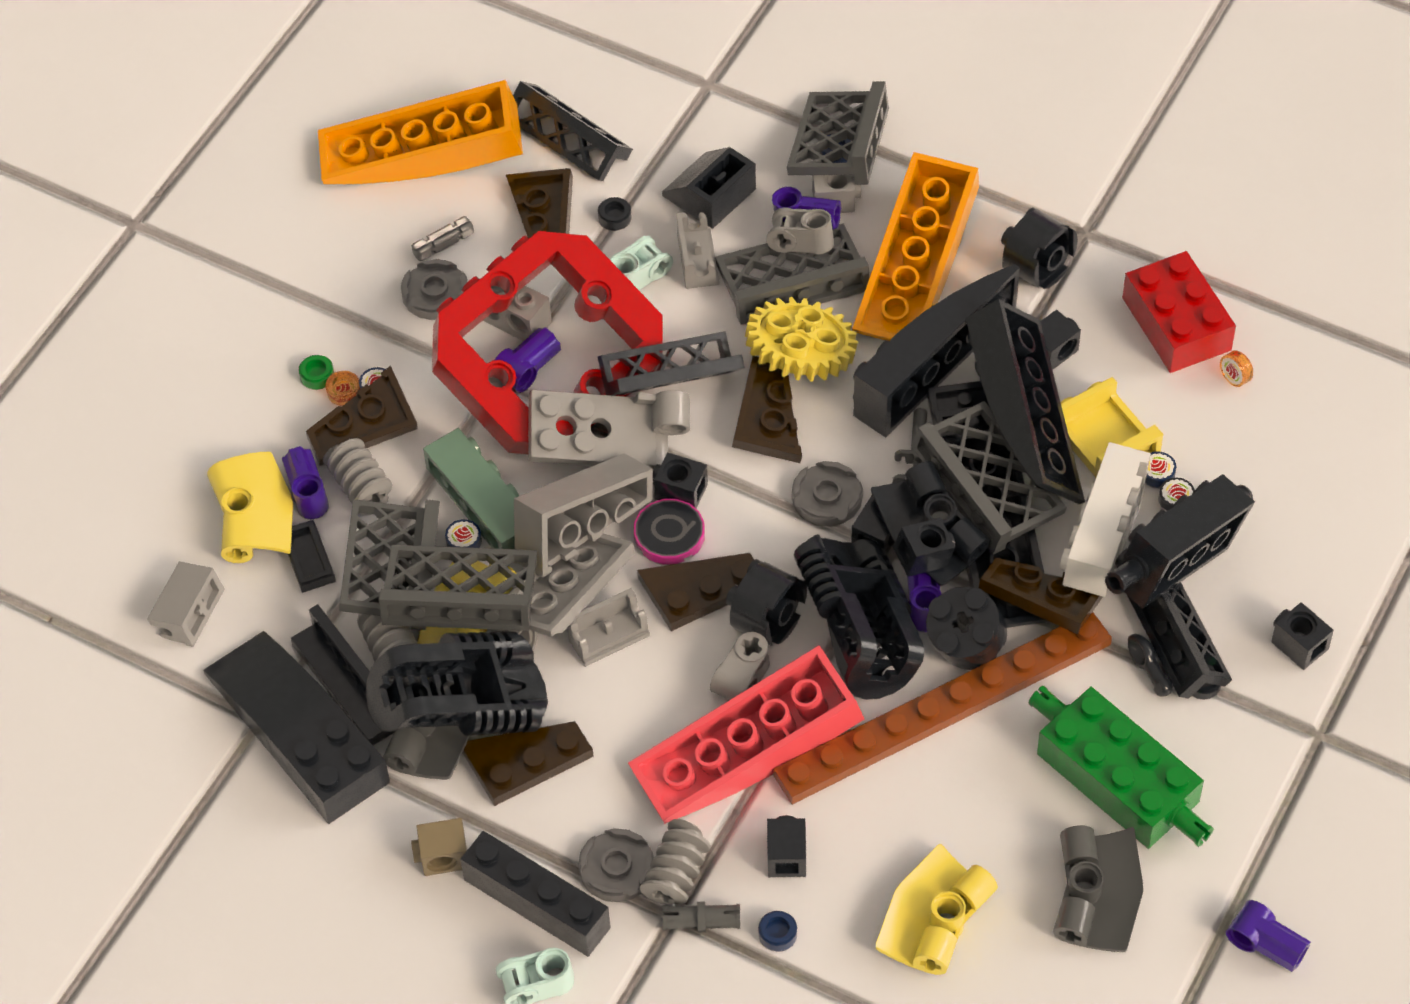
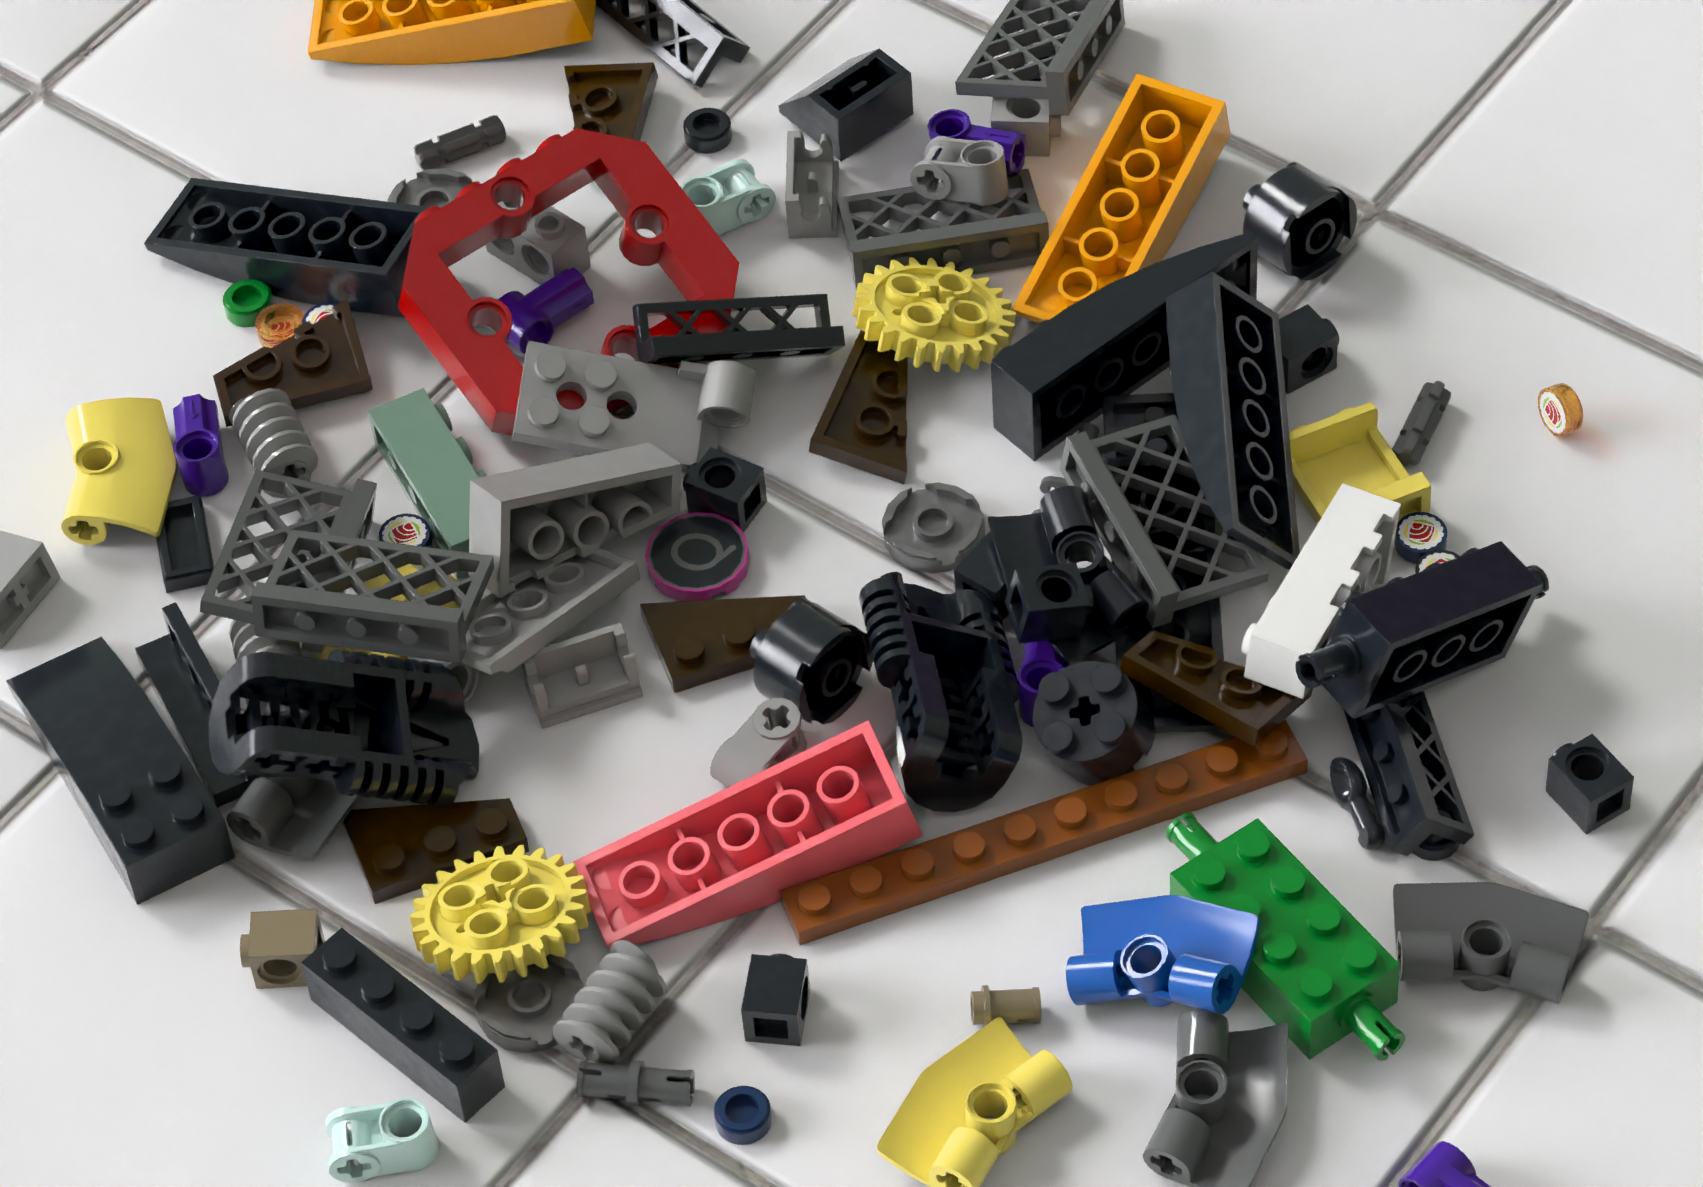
camera: 10 degrees right, 5 degrees down
red brick [1122,251,1236,373] -> none
none -> black slope [144,178,429,318]
none -> light yellow gear [410,845,591,984]
none -> dark tan pin [970,985,1041,1027]
none -> blue panel [1066,895,1261,1014]
none -> dark grey axle [1392,381,1451,467]
none -> dark grey panel [1393,882,1589,1004]

